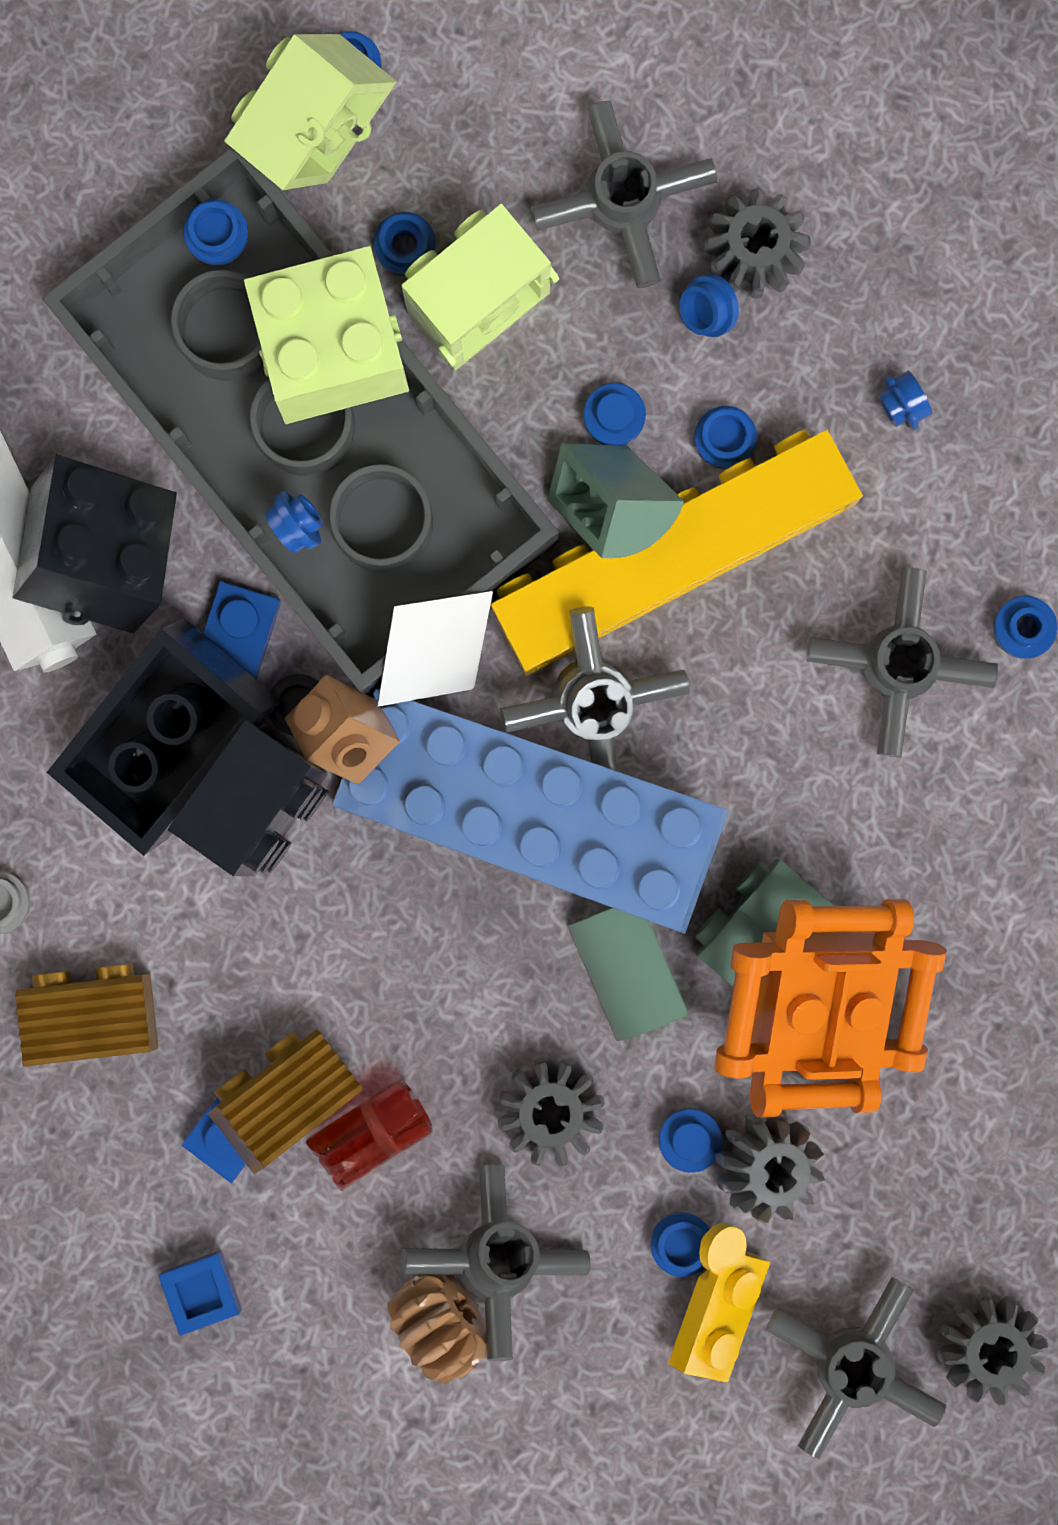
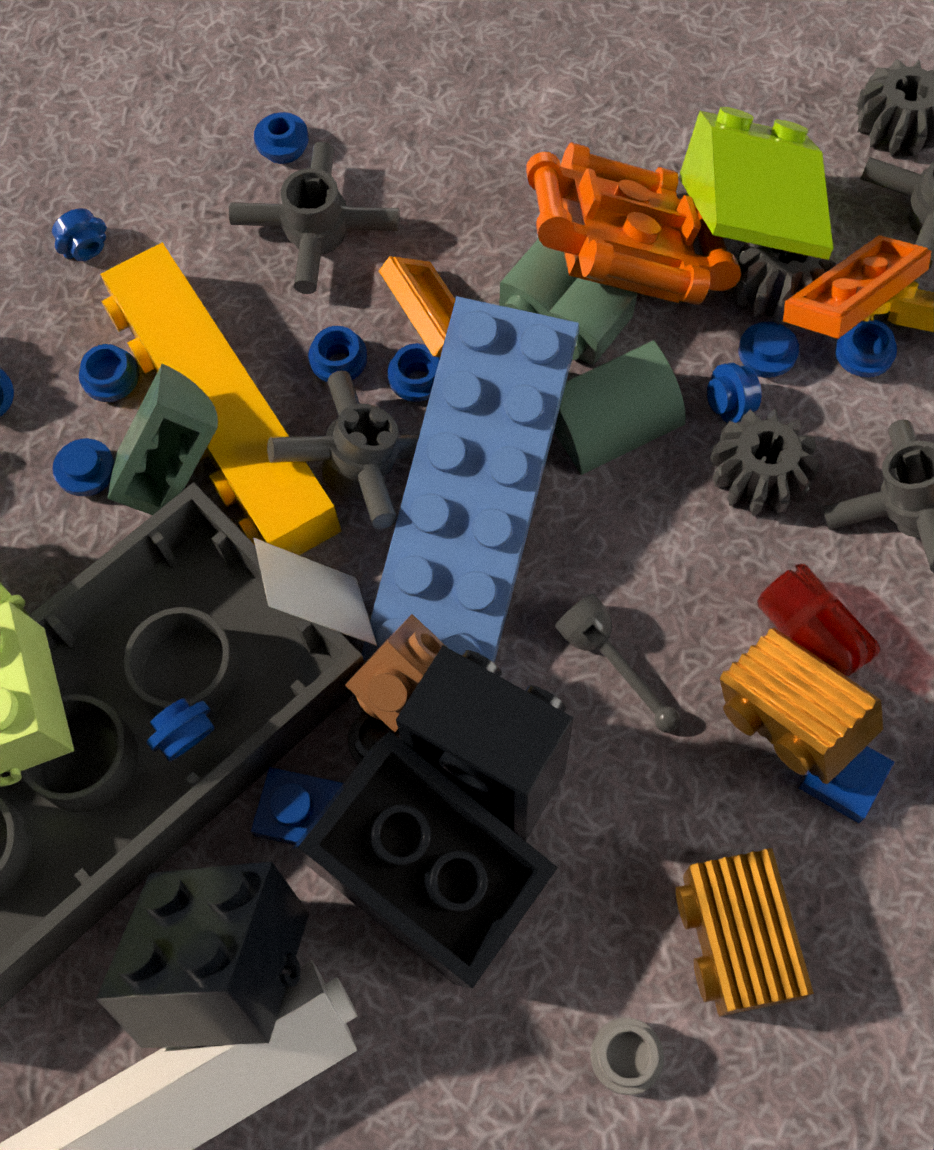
camera: 90 degrees left, 20 degrees down
none -> blue plate [308,326,368,382]
none -> light orange tile [379,256,455,357]
none -> blue plate [388,343,440,402]
none -> dark grey hinge [555,594,681,733]
none -> lime slope [678,107,833,260]
none -> blue plate [707,363,762,423]
none -> orange tile [783,235,932,339]

